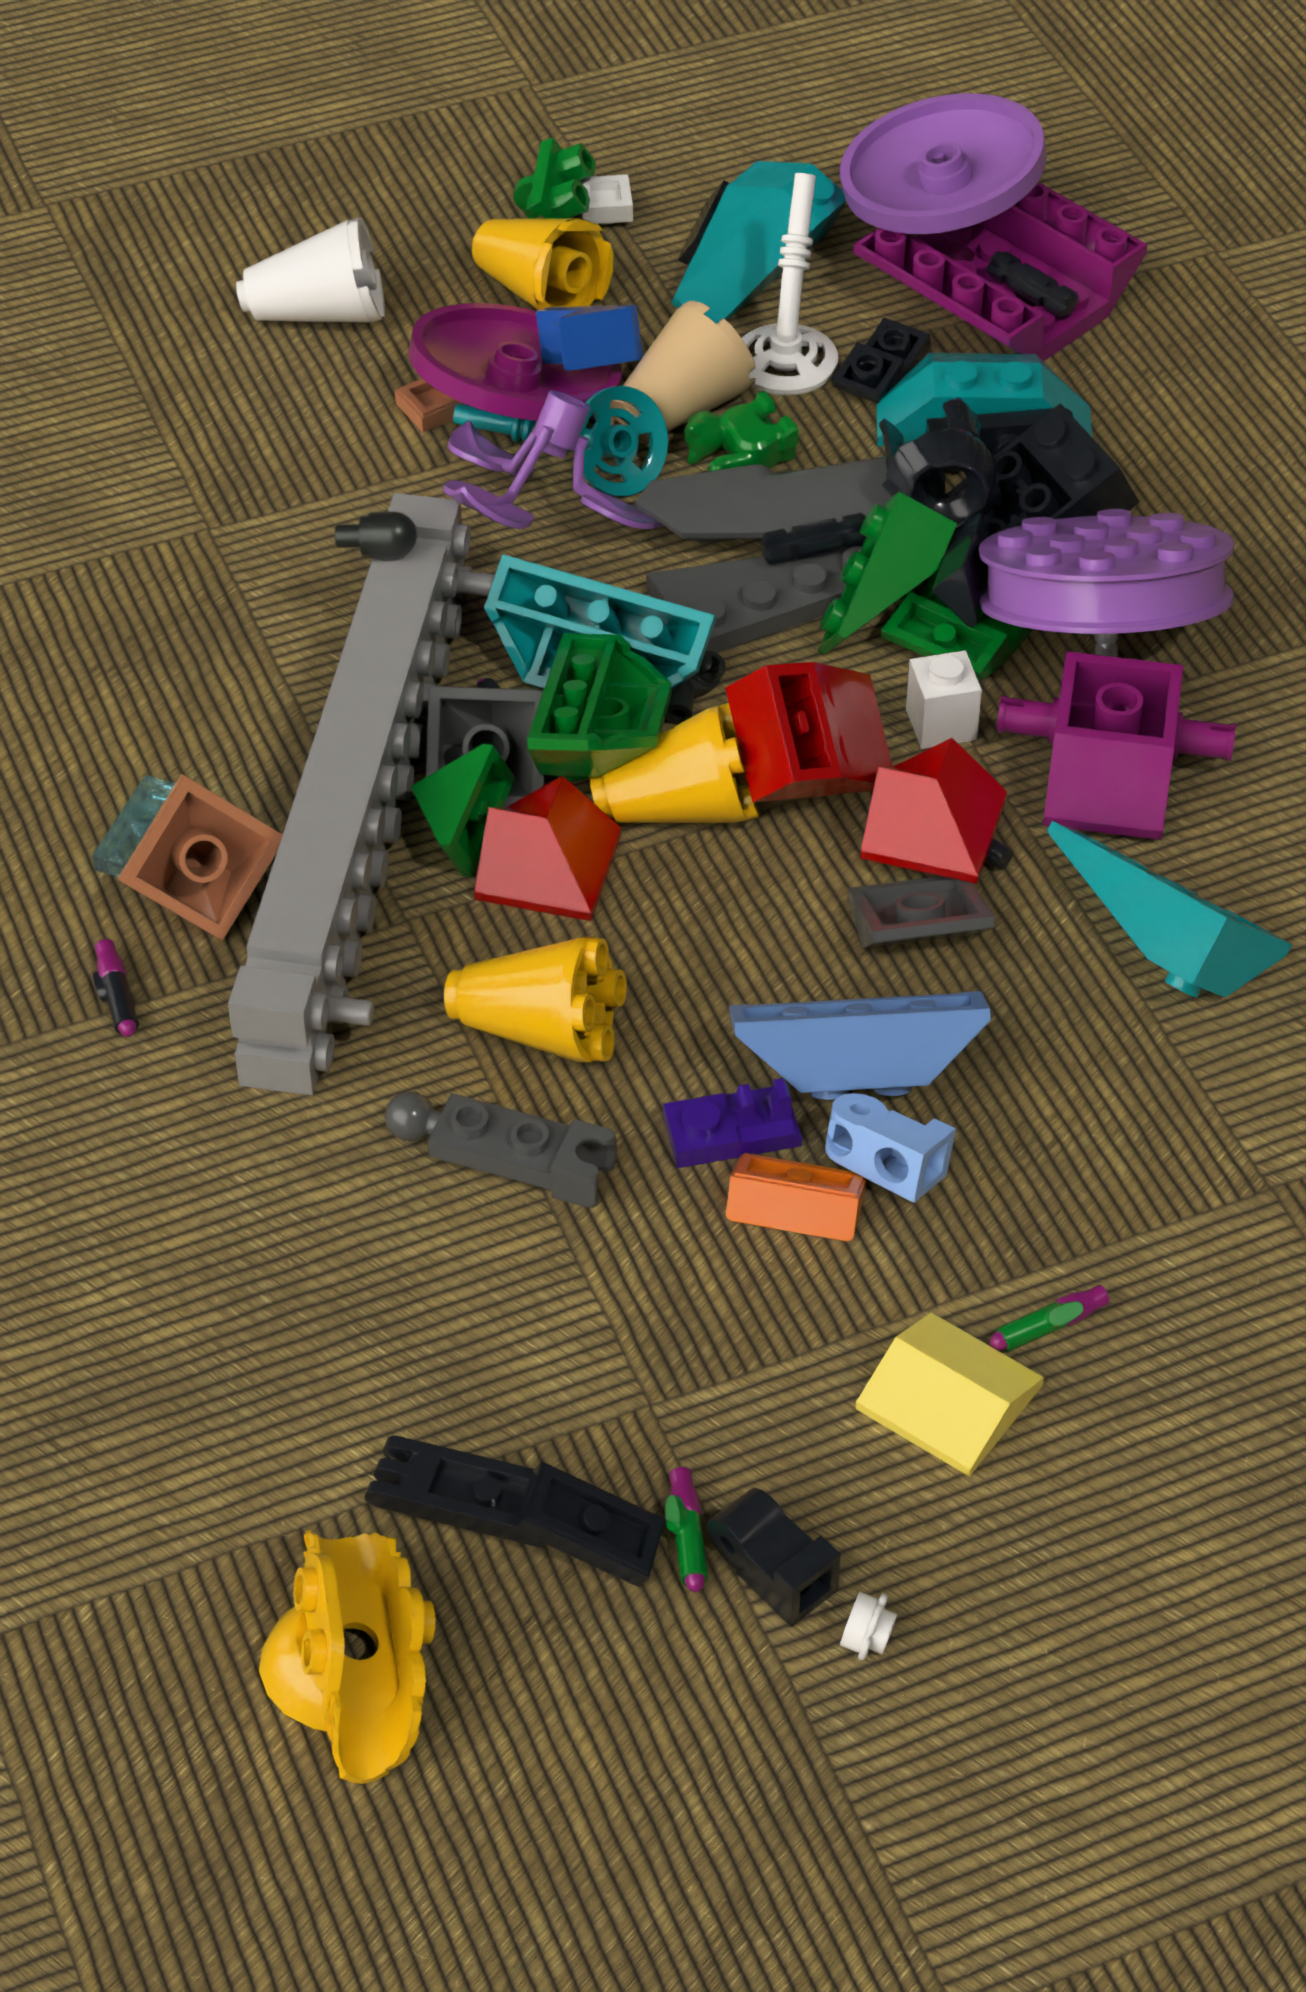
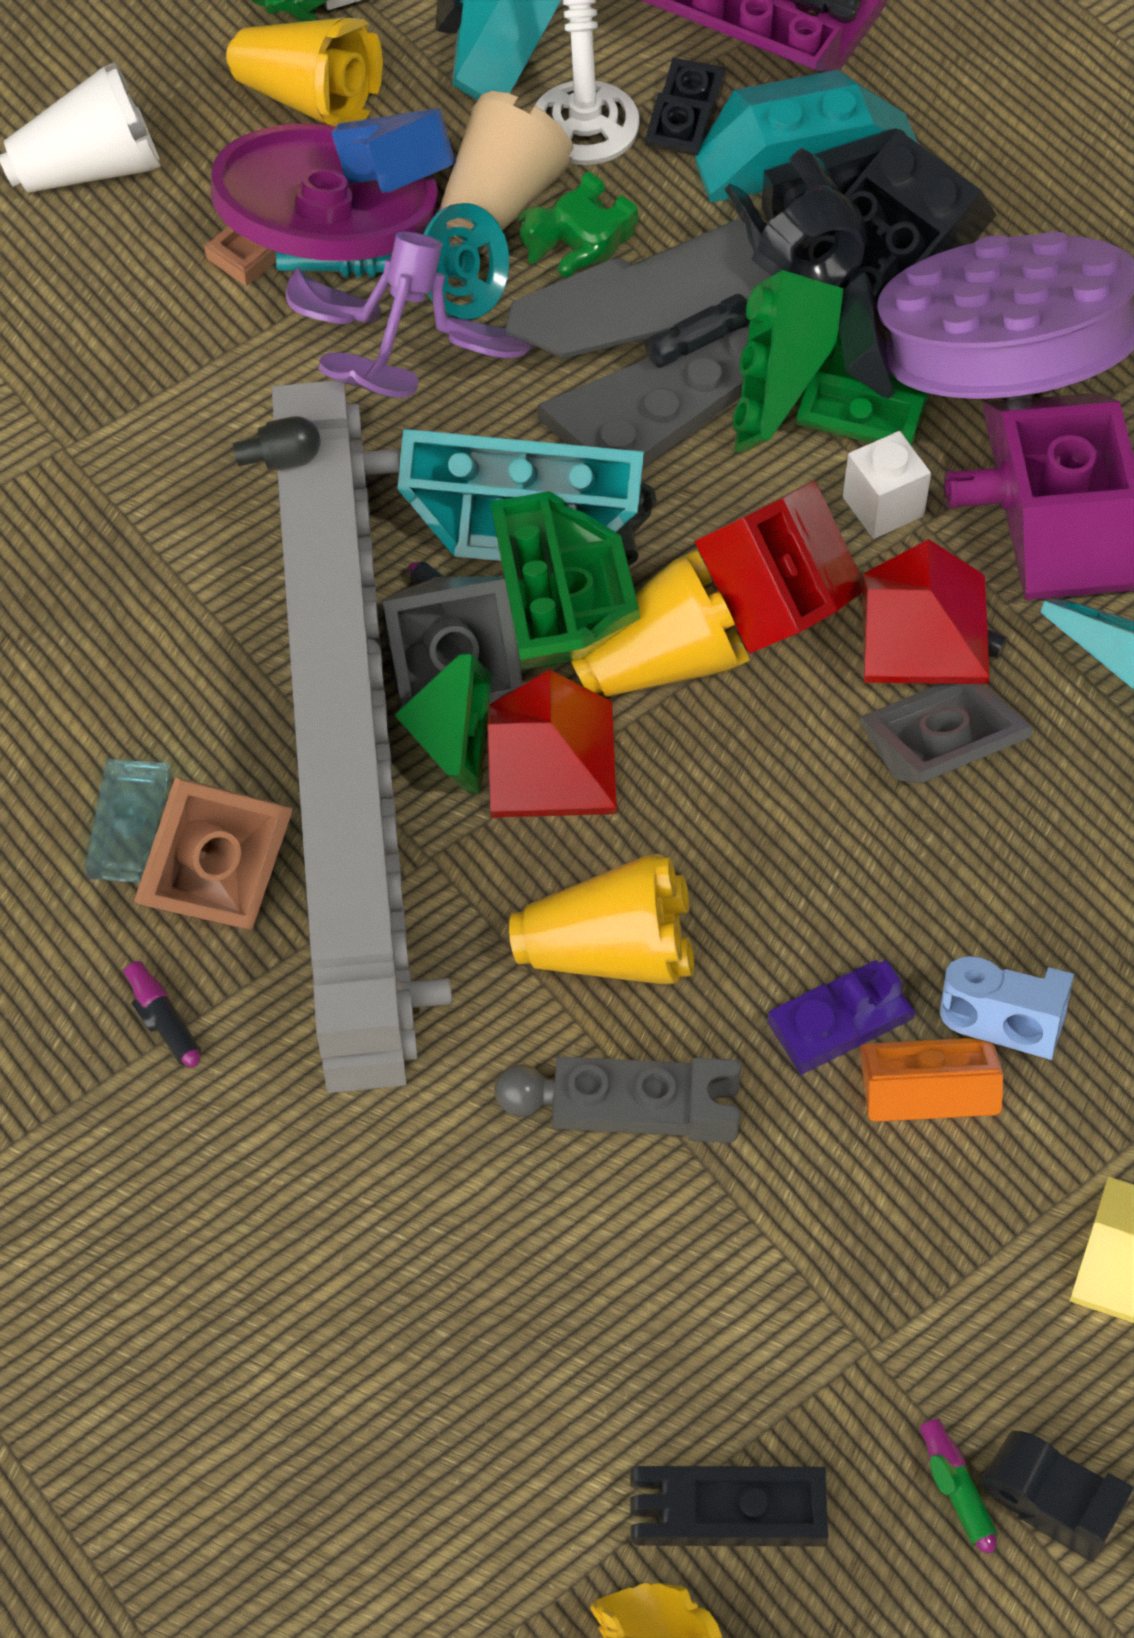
camera: 15 degrees left, 10 degrees up
black plate [514,1461,665,1587] -> none
medium blue wedge [729,991,991,1100] -> none

